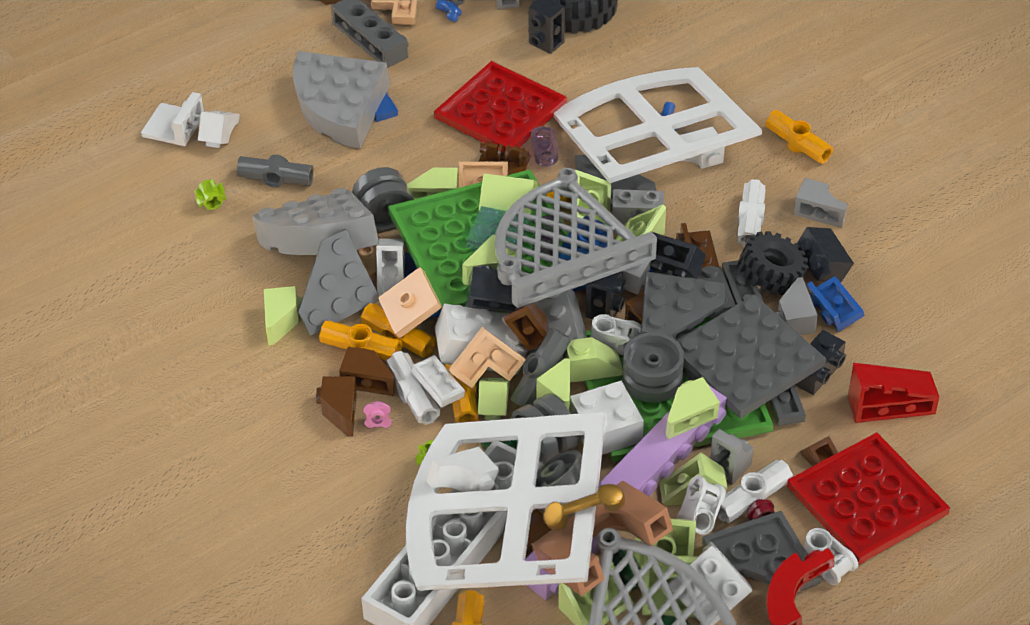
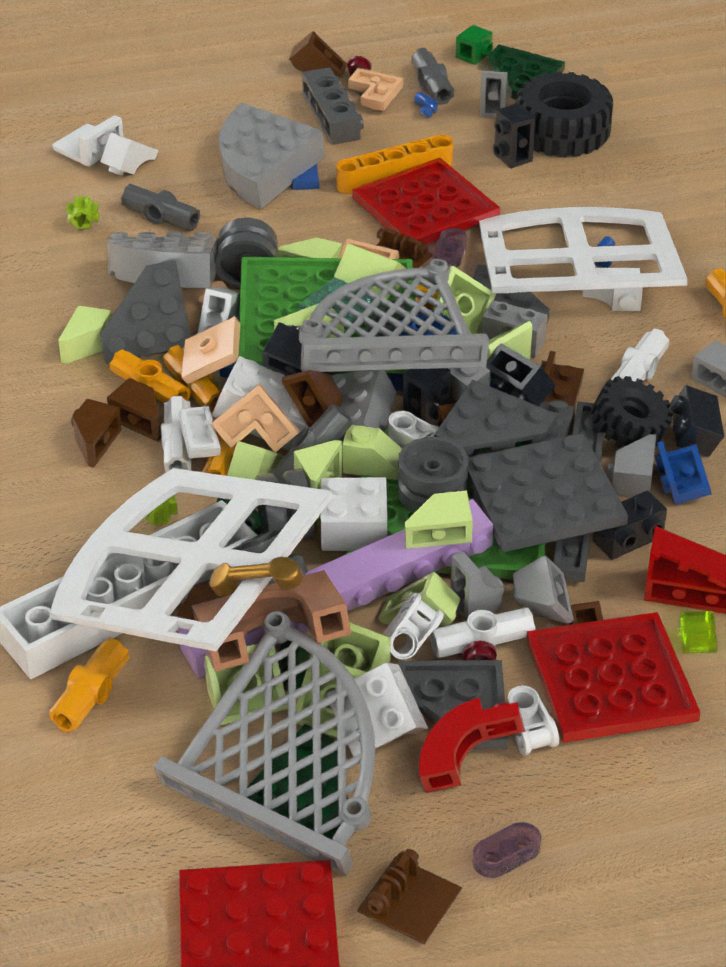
camera: 20 degrees right, 5 degrees down
bright pink plate [363,402,392,428] -> none
white arch [426,447,499,492] -> none
none -> light orange beam [336,134,454,194]
none -> light grey slope [512,555,574,624]
none -> clear neon green slope [678,611,718,654]

